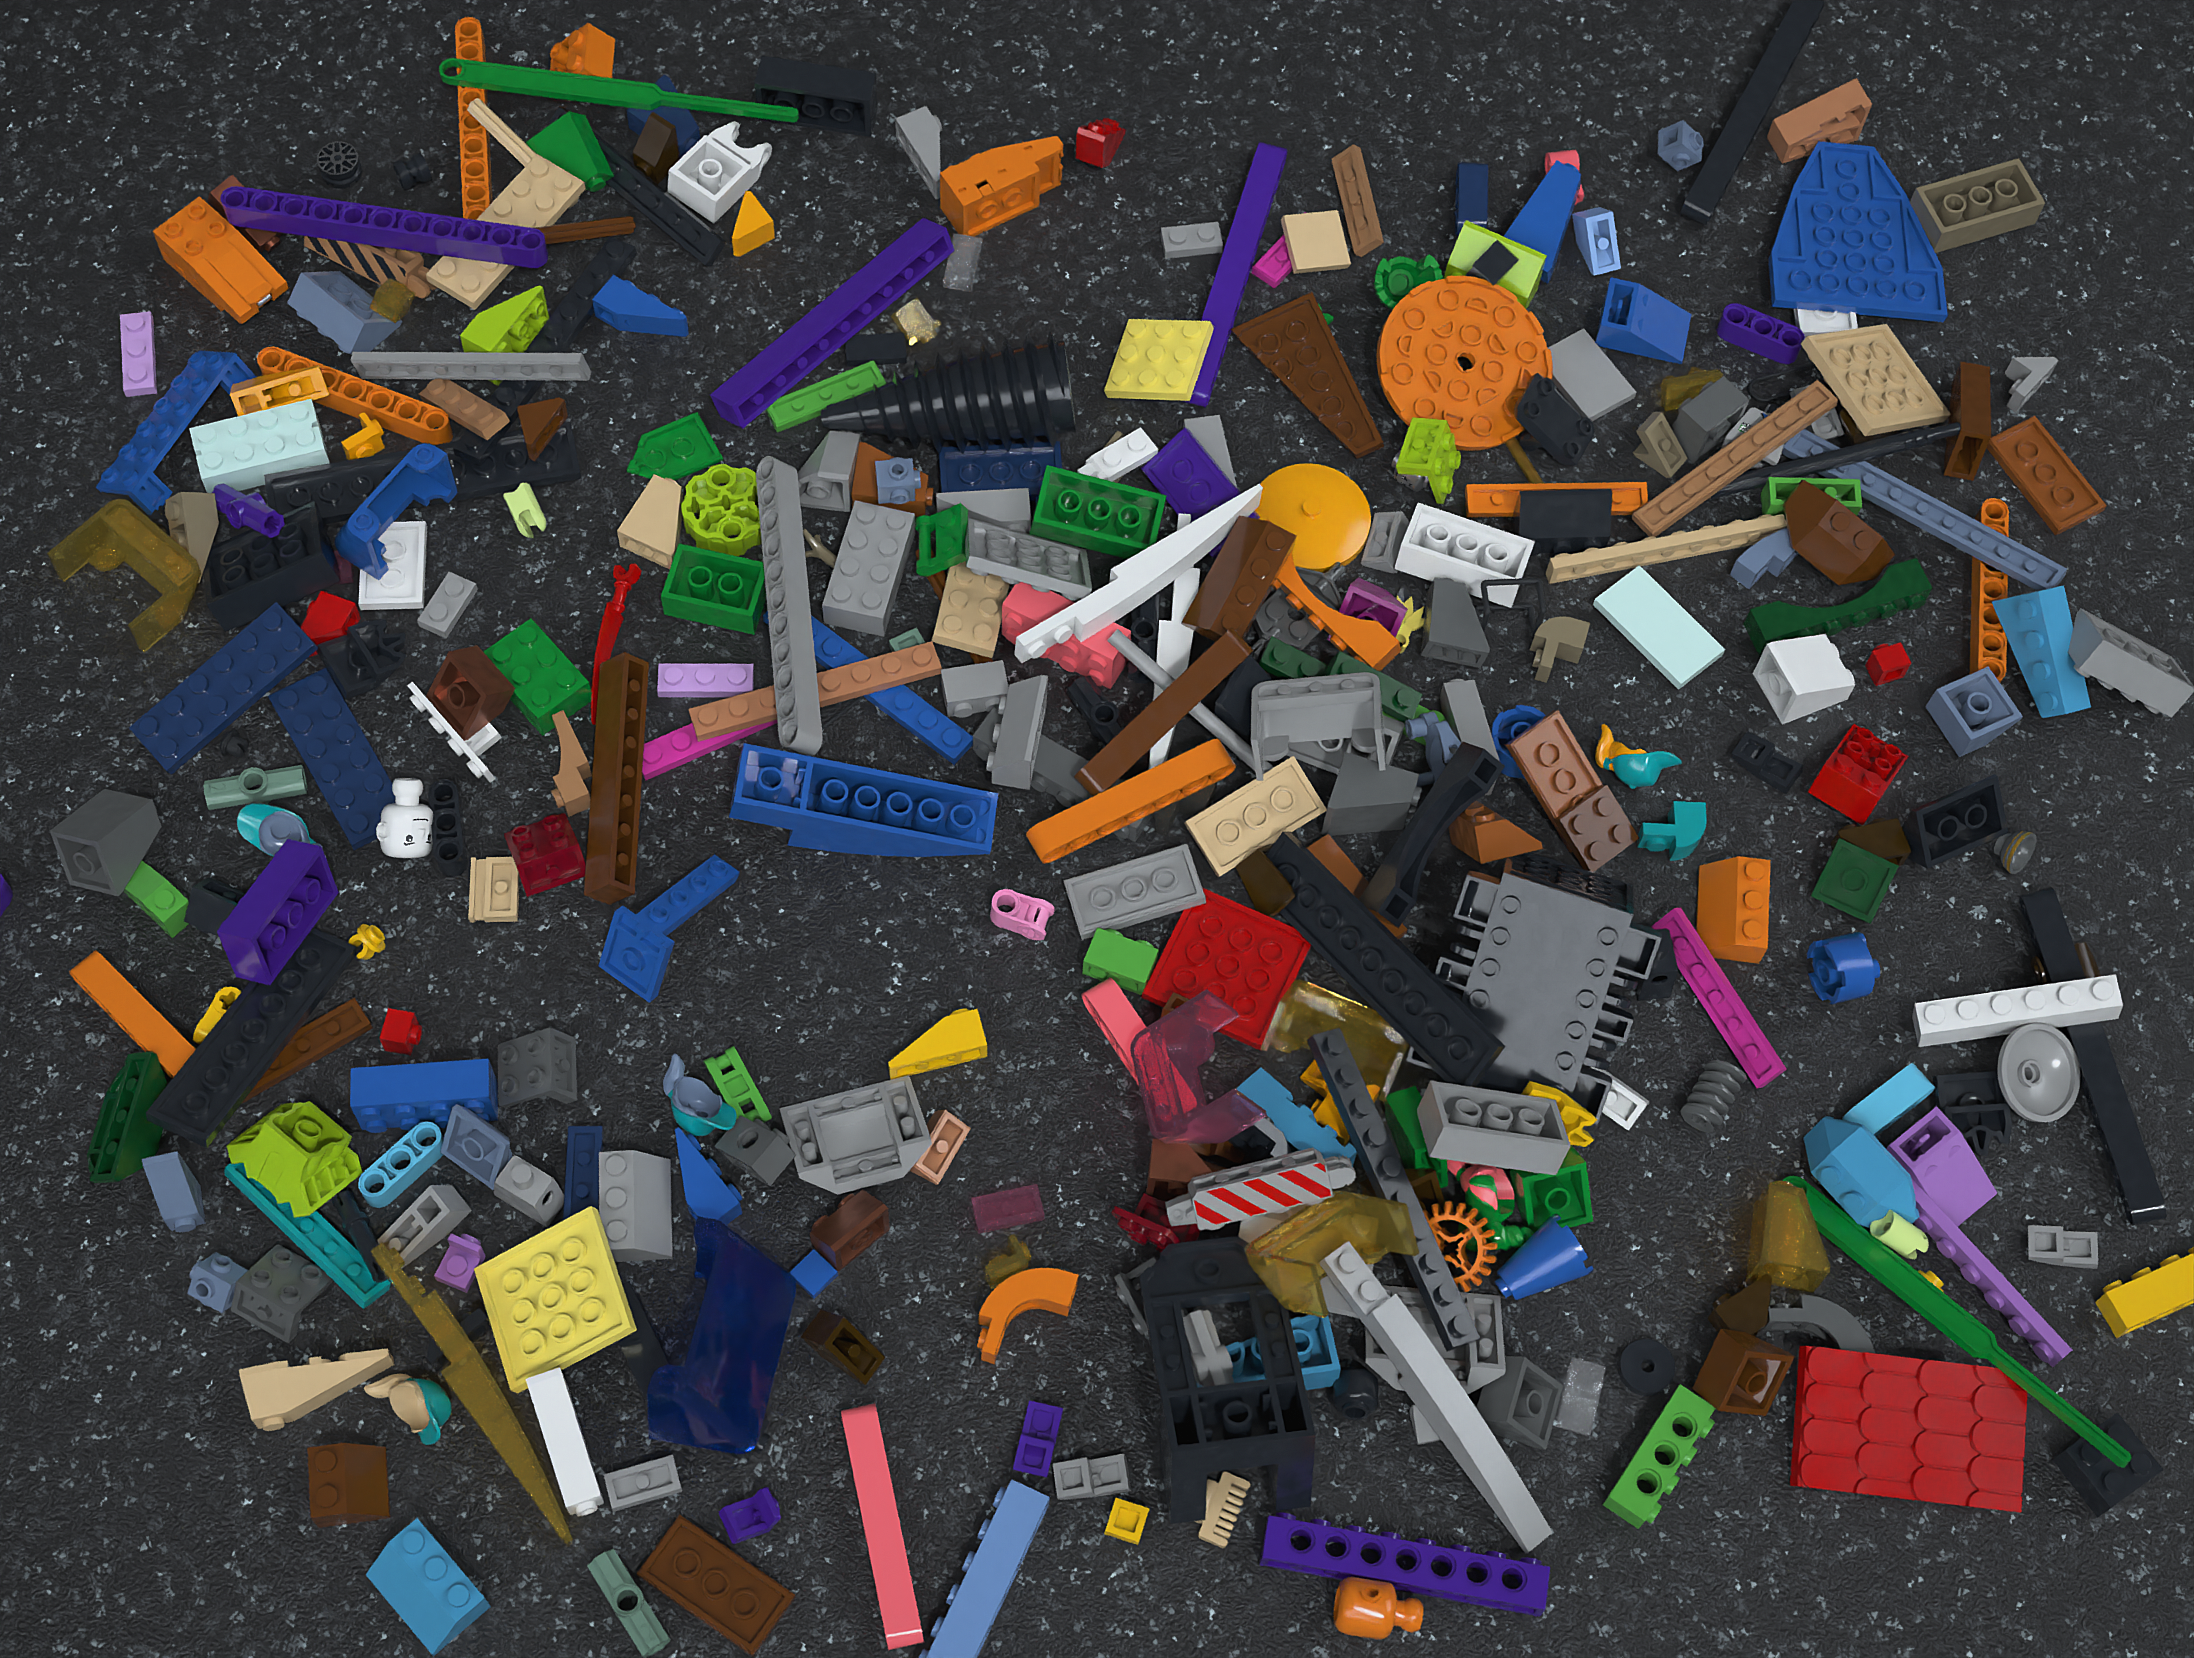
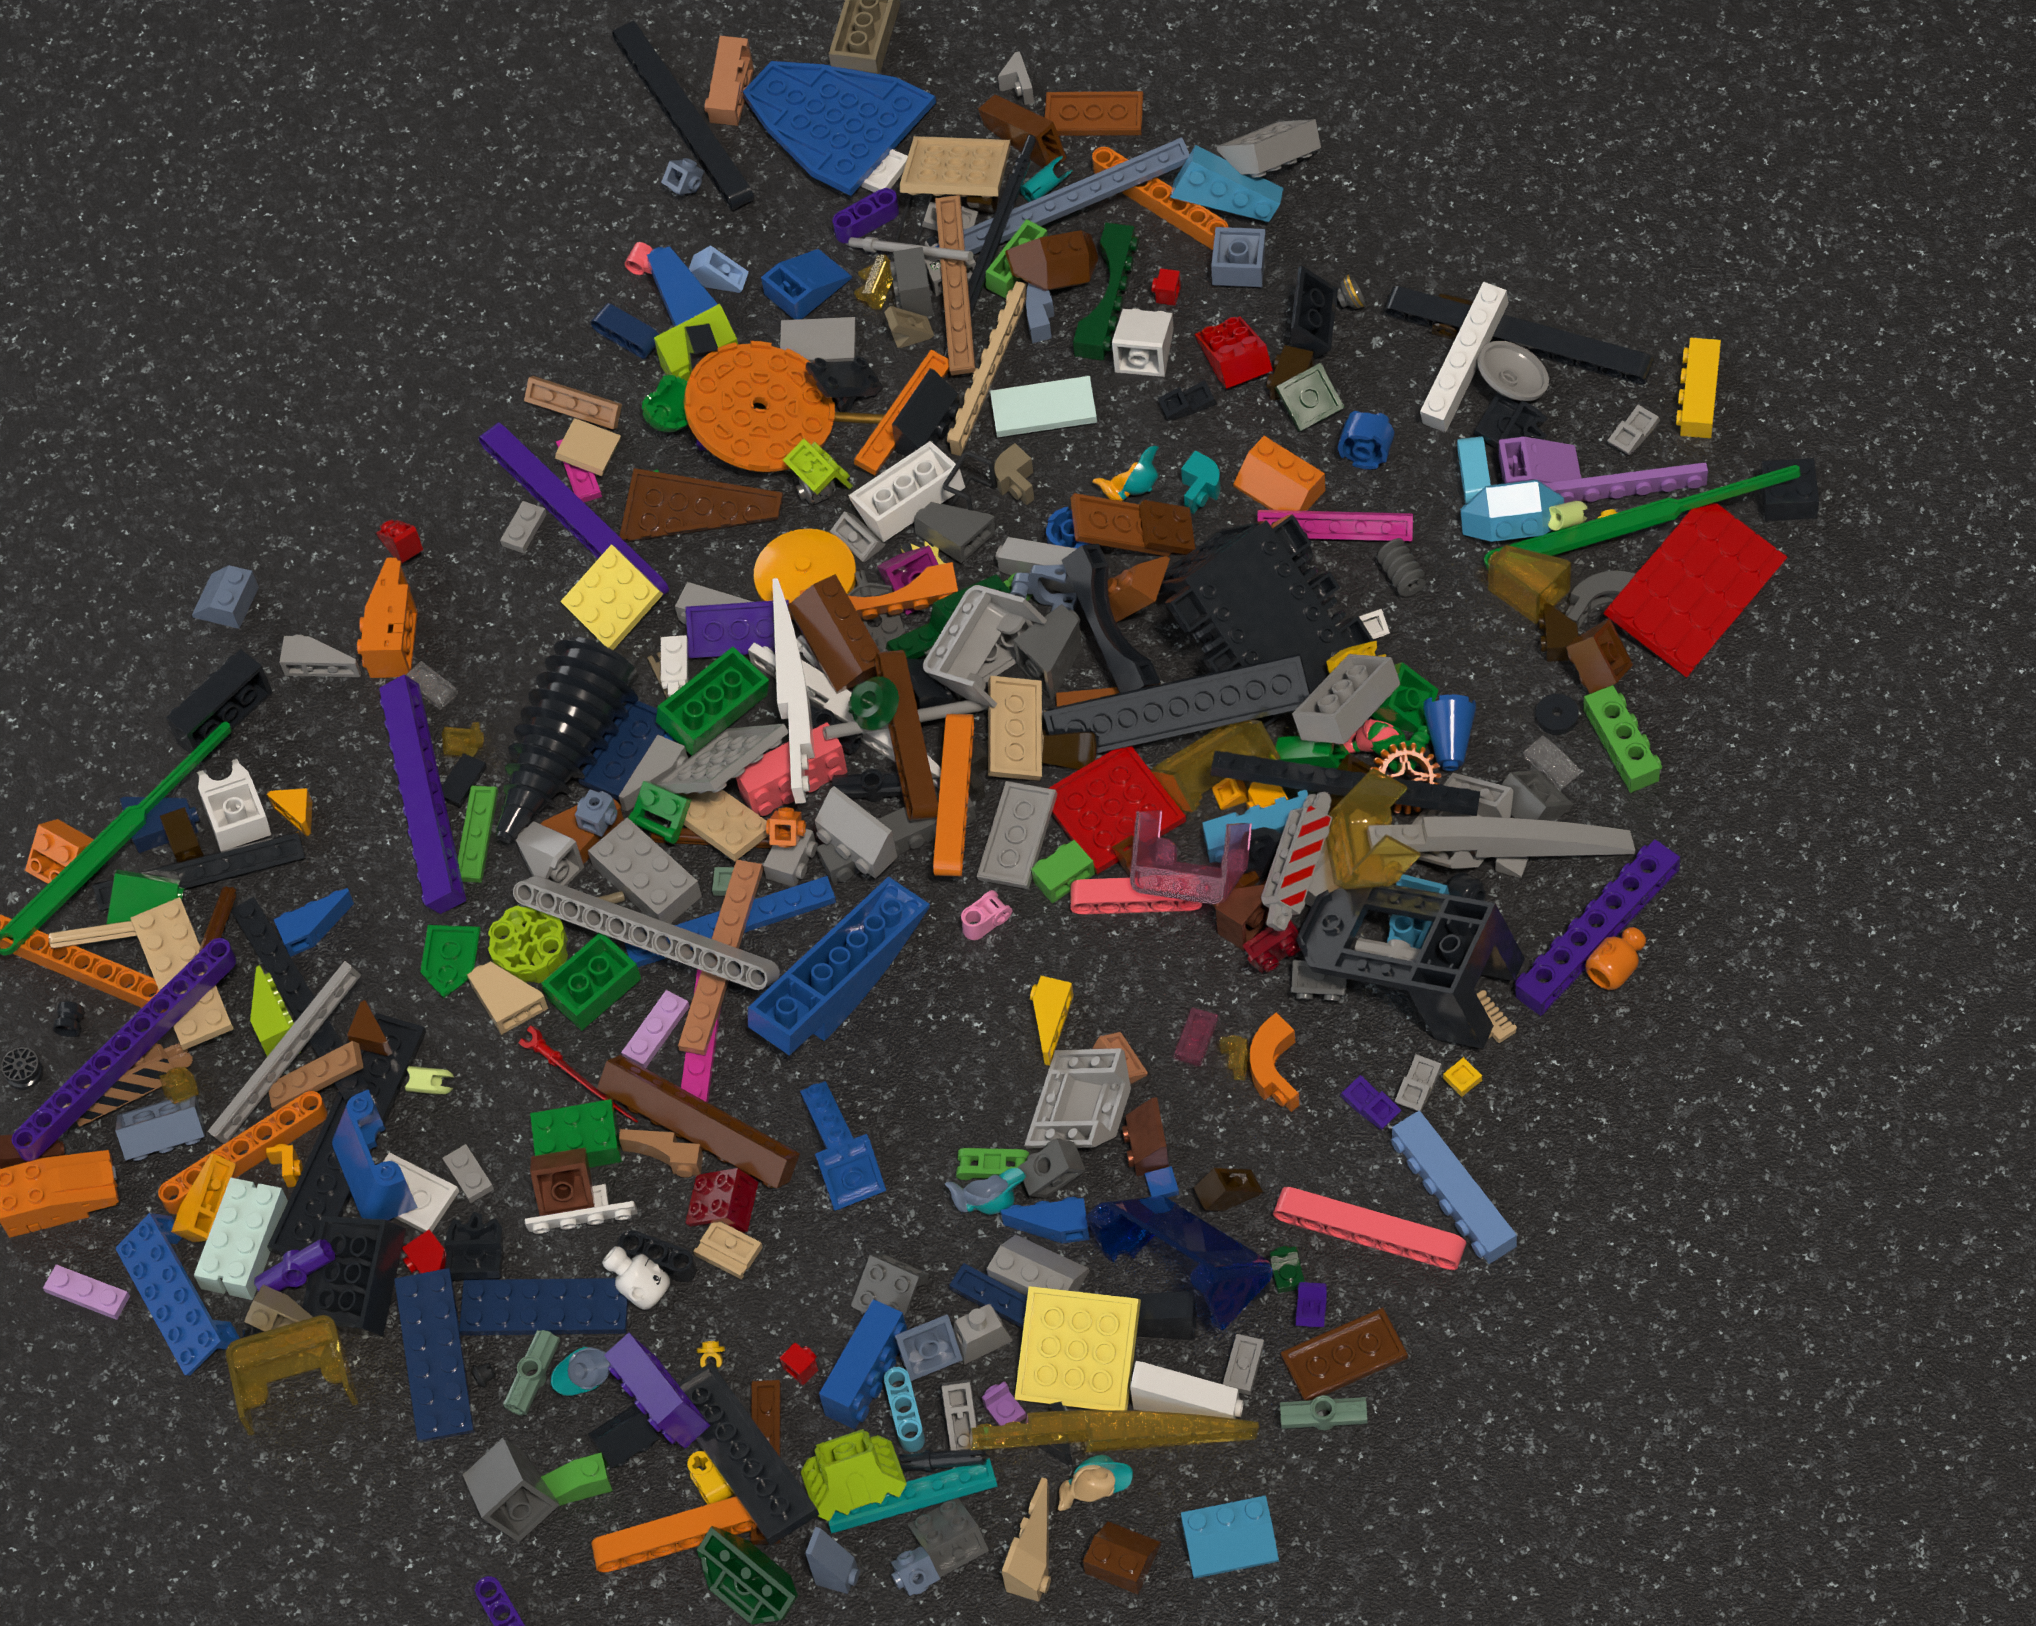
camera: 45 degrees left, 5 degrees down
none -> sand blue slope [192,565,259,629]
none -> orange brick [766,807,806,848]
none -> dark green piece [848,677,899,730]
none -> light grey bar [849,237,973,261]
none -> teal piece [1020,156,1073,202]
none -> dark green bracket [1270,1246,1305,1294]

